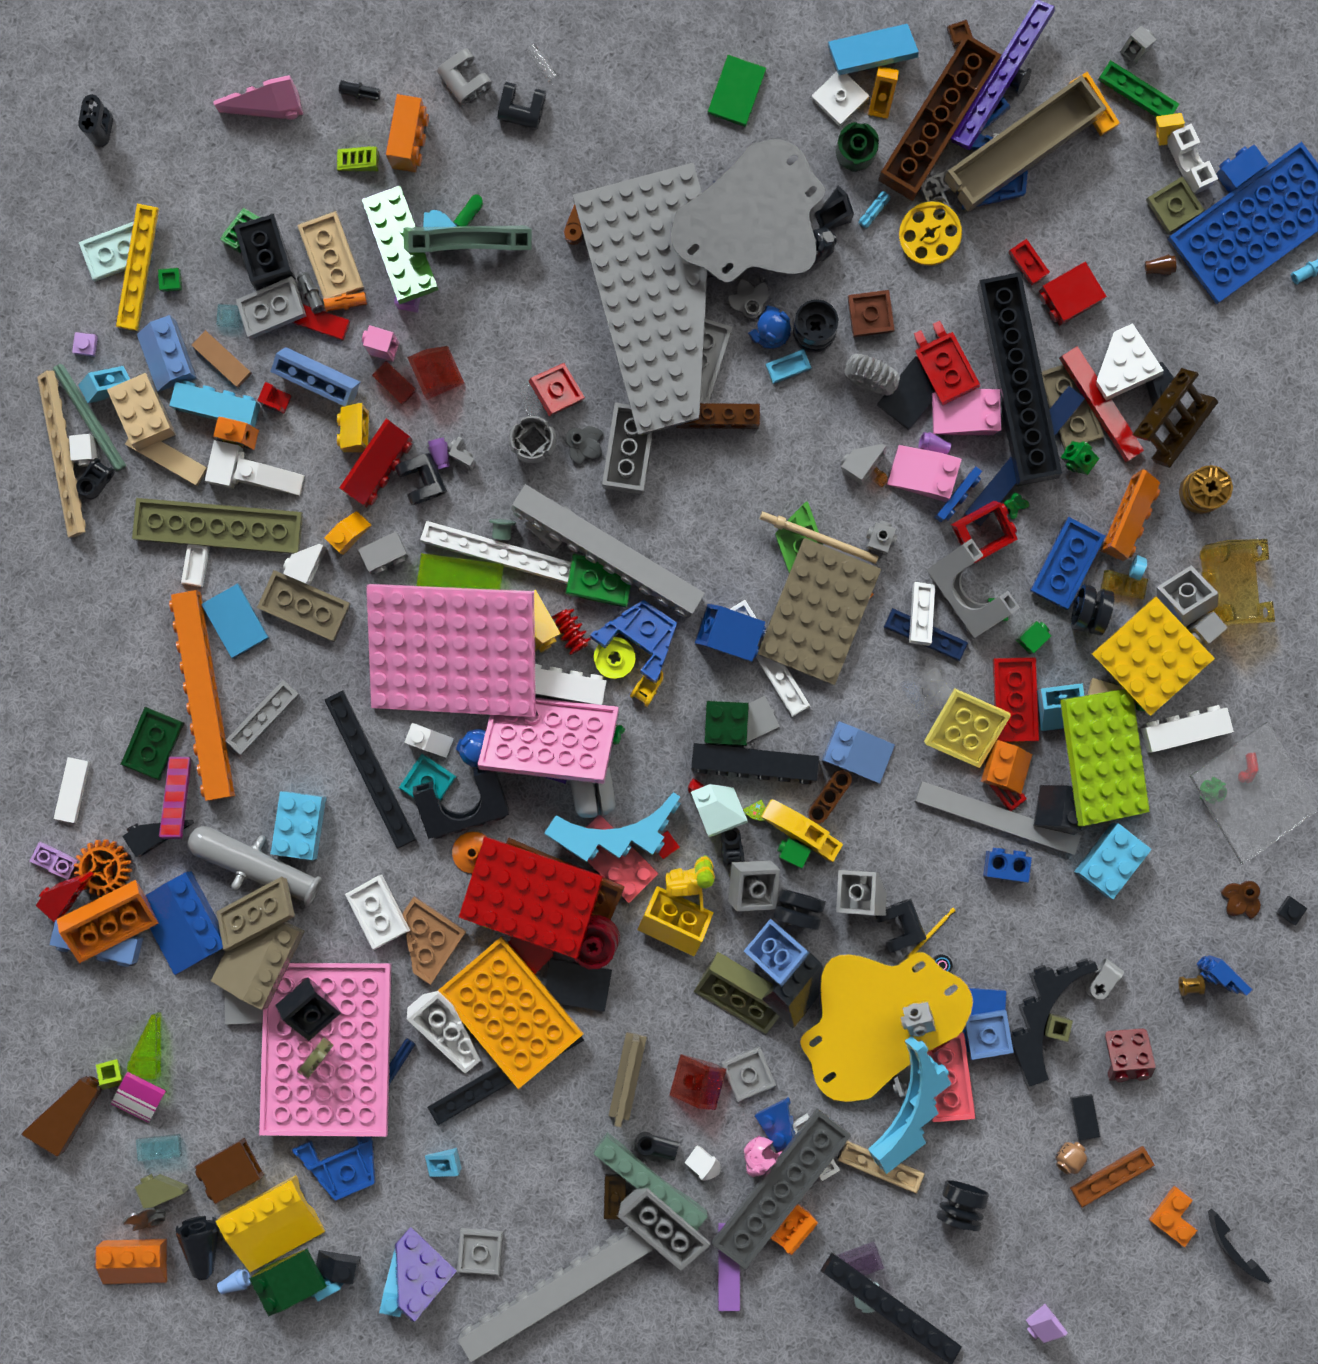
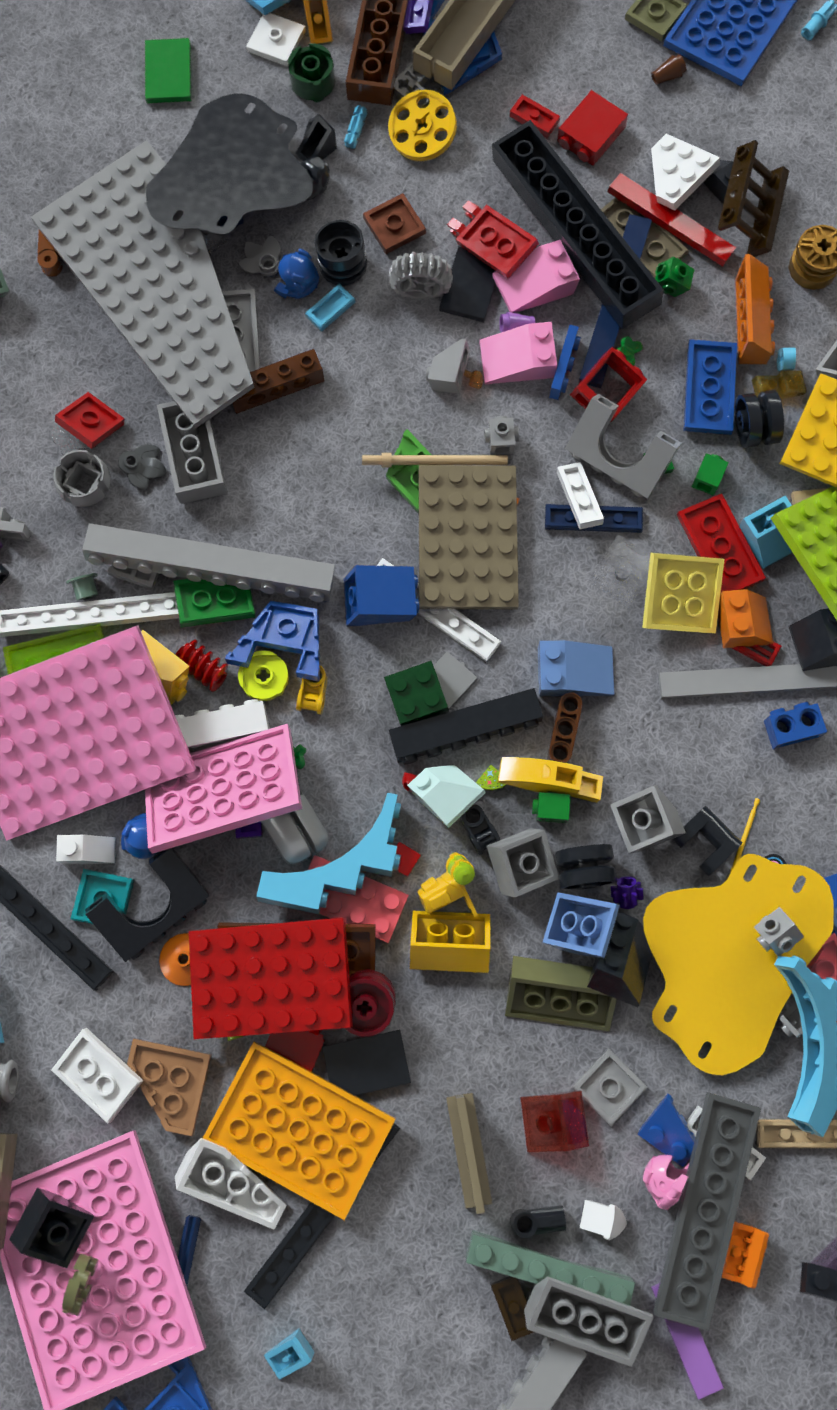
camera: 20 degrees left, 10 degrees down
none -> dark purple gear [611,876,644,909]

